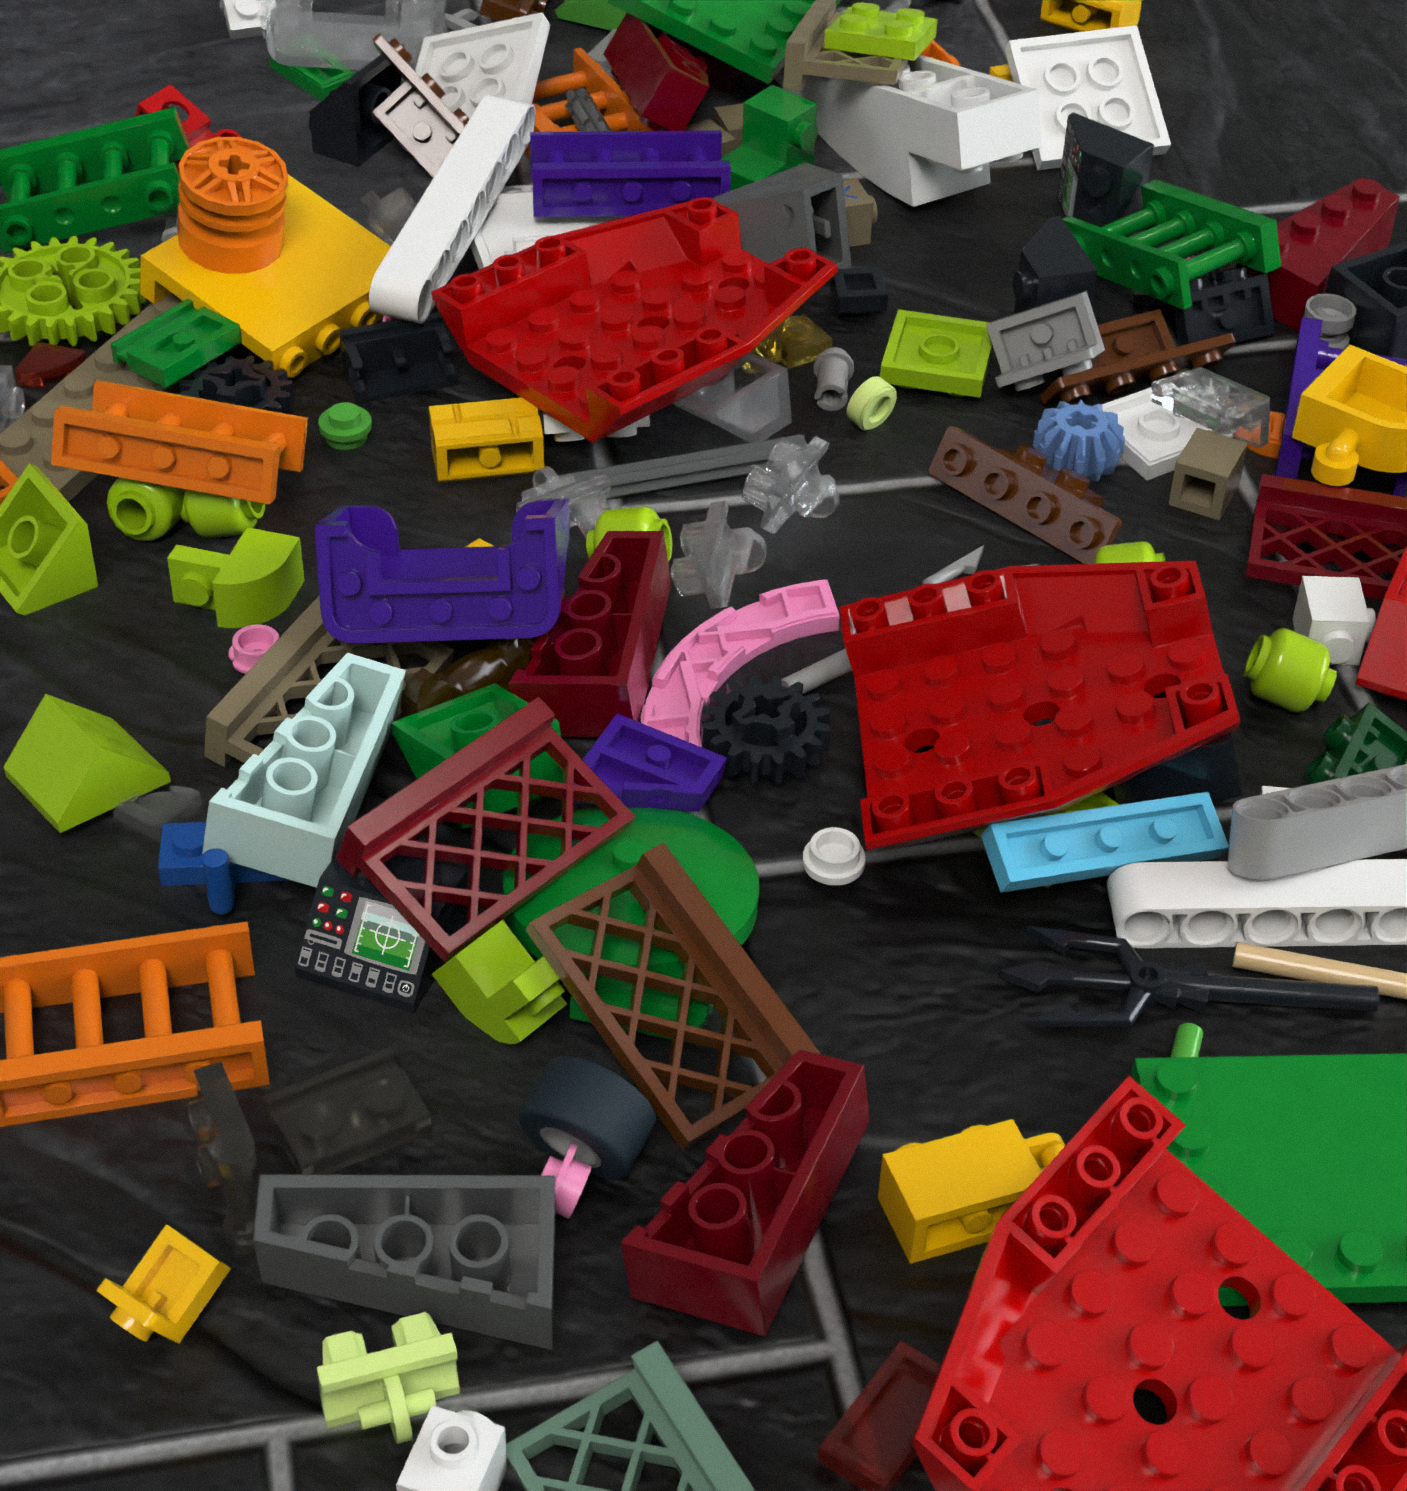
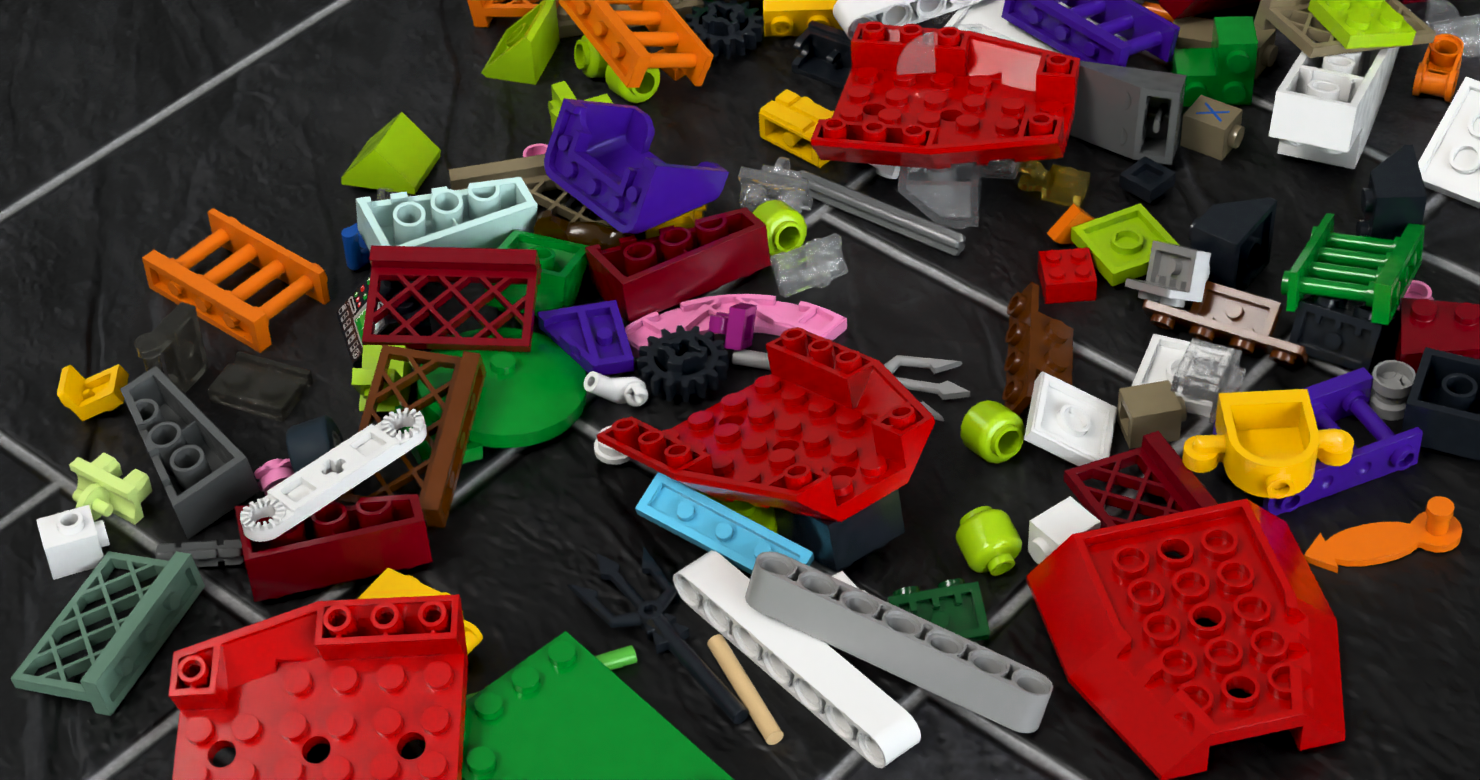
camera: 55 degrees right, 0 degrees up
bright green plate [318,402,372,450] -> none
clear hips [742,436,840,534] -> none
light grey pin [813,347,854,411] -> none
yellowish green tile [846,376,897,430] -> none
medium blue gear [1033,399,1125,482] -> none
none -> dark grey axle [156,539,244,568]
none -> white piece [240,408,427,542]
none -> white arm [584,371,648,407]
none -> magenta tile [708,302,757,351]
none -> clear tile [896,32,936,75]
none -> white tile [1024,371,1117,466]
none -> red piece [1038,248,1097,304]
none -> orange tile [1047,203,1095,244]

